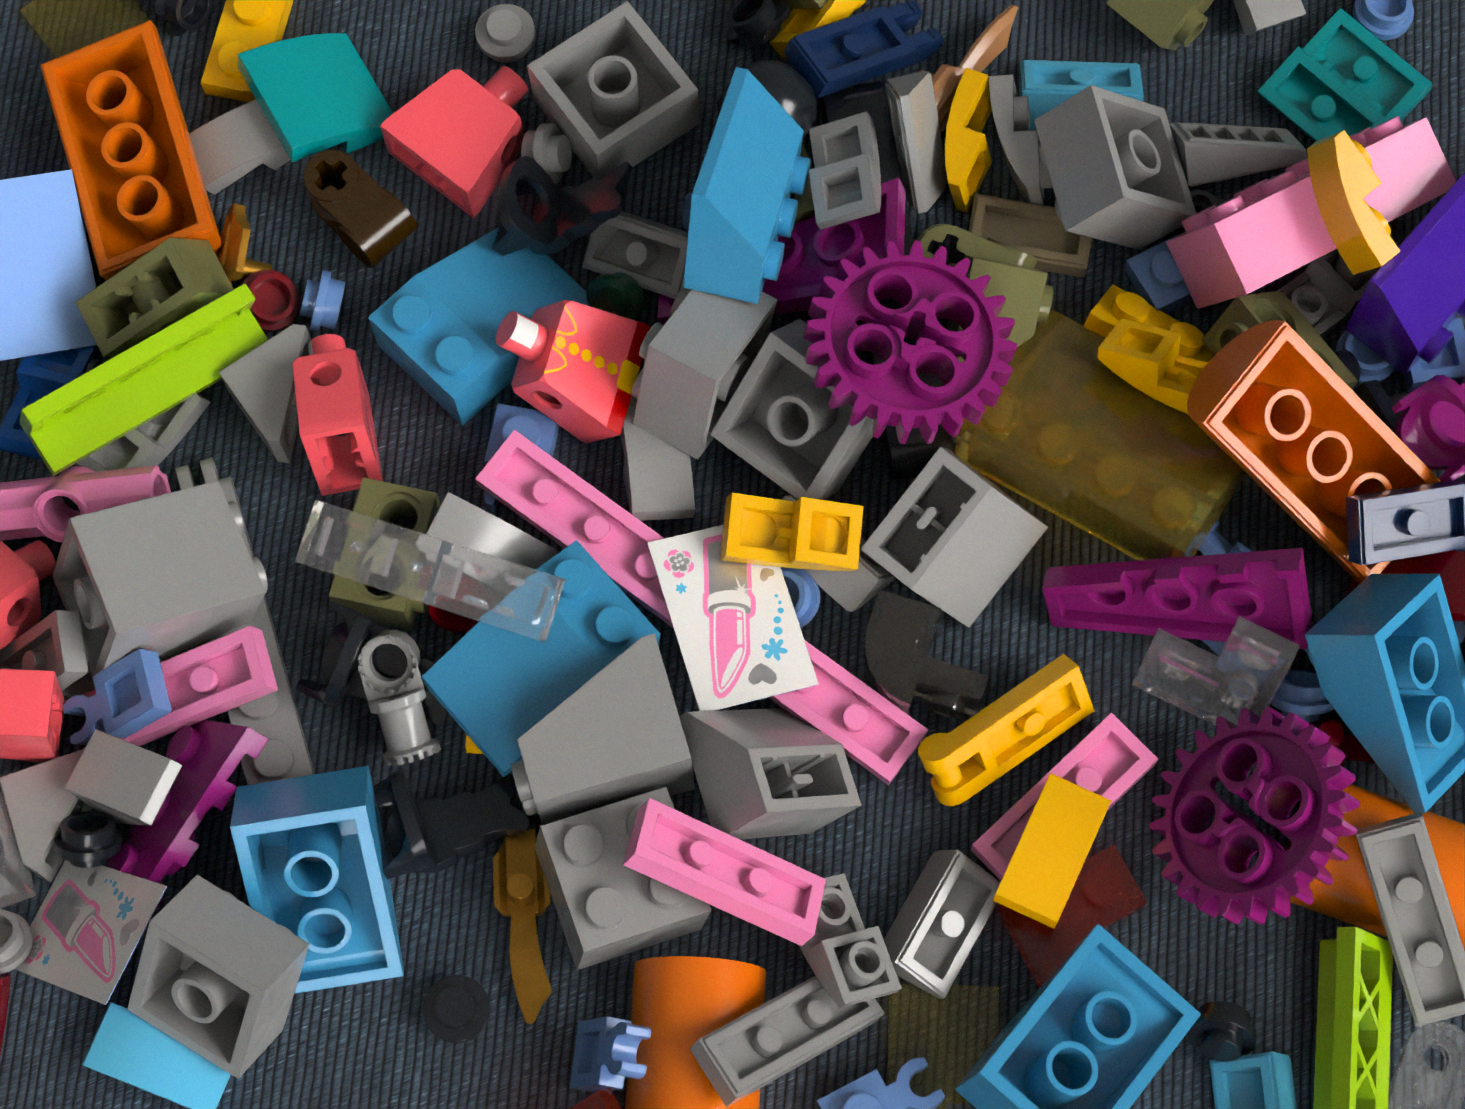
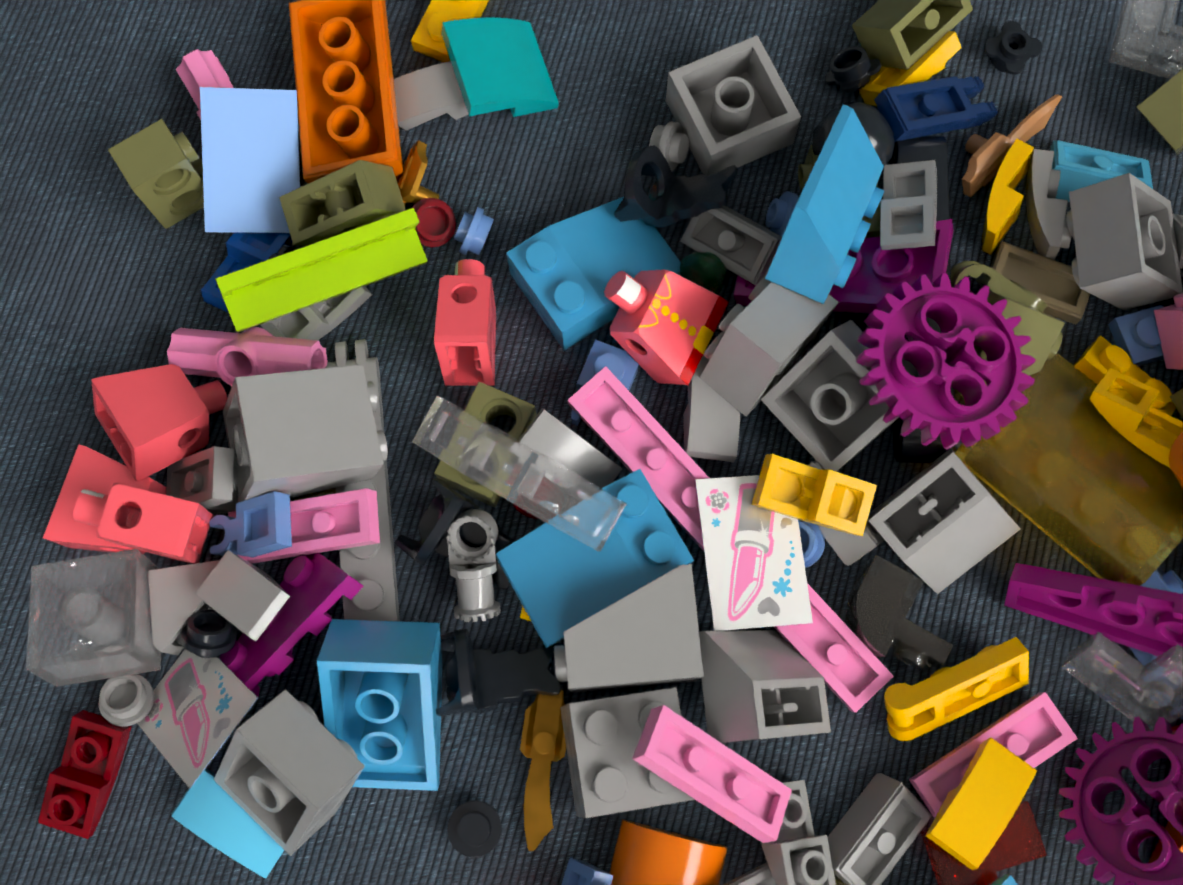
camera: 10 degrees right, 5 degrees up
light grey slope [219,324,312,463] -> none
dark brown piece [303,150,418,268] -> none
coral torso [380,66,528,219] -> none
light grey plate [475,4,535,63] -> none
light grey slope [885,71,948,214] -> none

